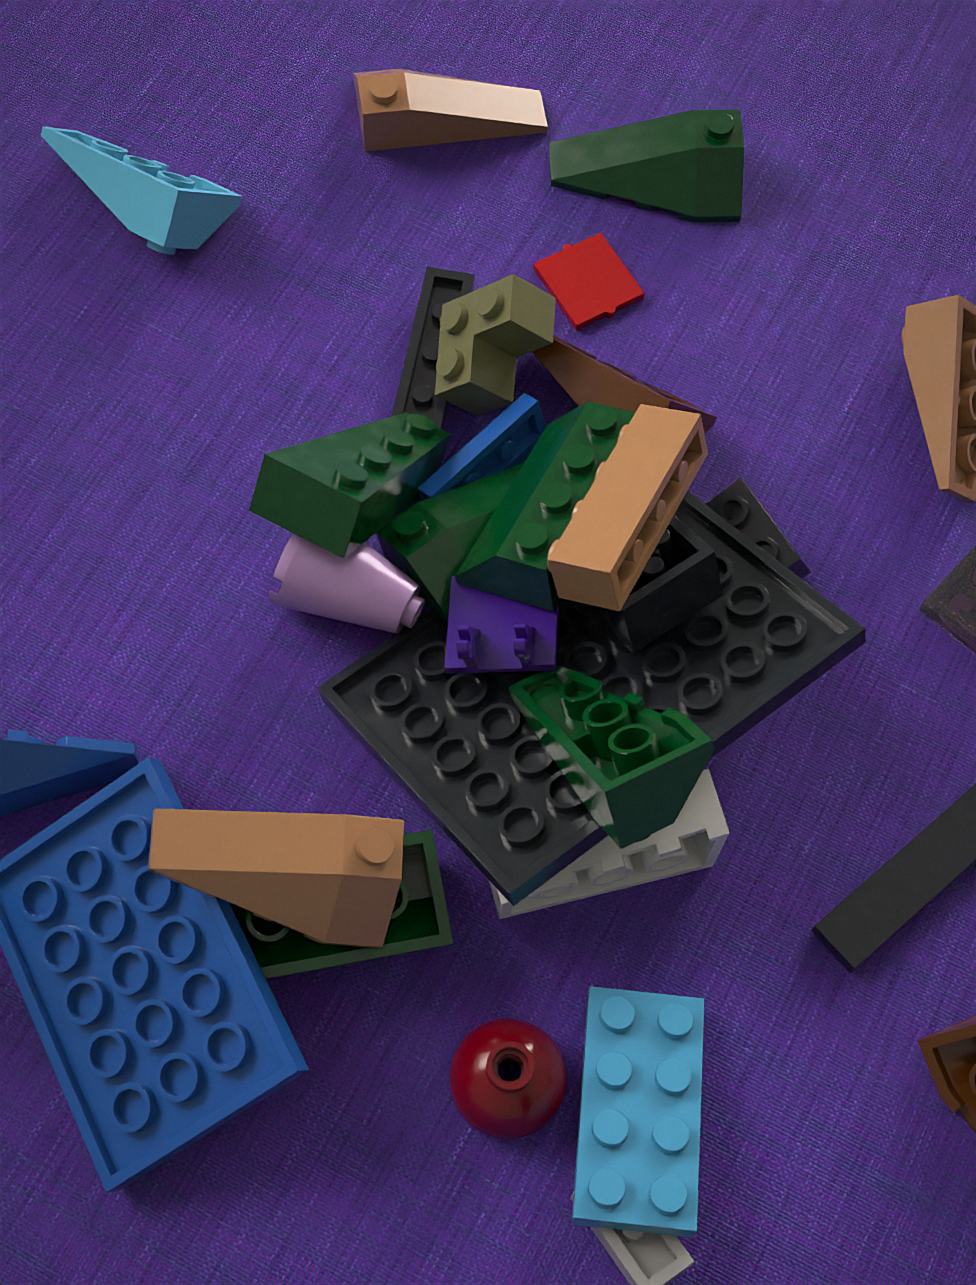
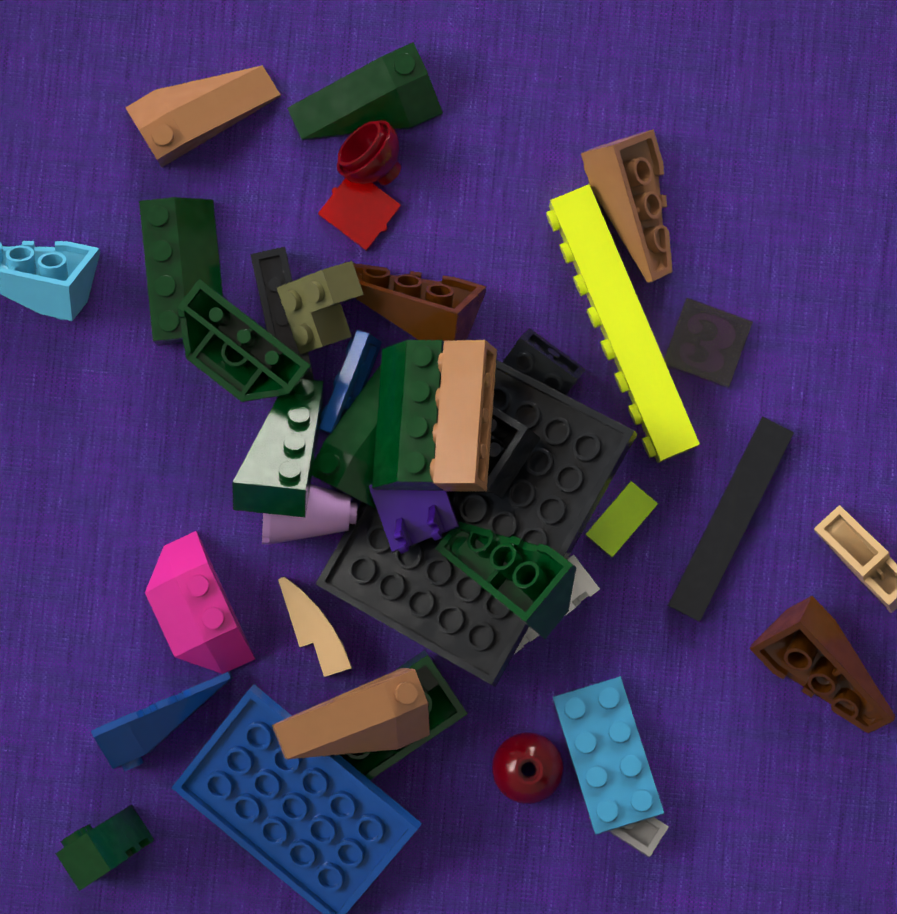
camera: 20 degrees left, 20 degrees up
none -> dark green slope [139,197,223,346]
none -> dark pink wedge [145,531,255,674]
none -> dark green wedge [177,279,311,402]
none -> tan slope [278,577,352,677]
none -> dark red piece [337,120,401,185]
none -> neon yellow brick [546,184,700,463]
none -> lime tile [585,481,658,558]

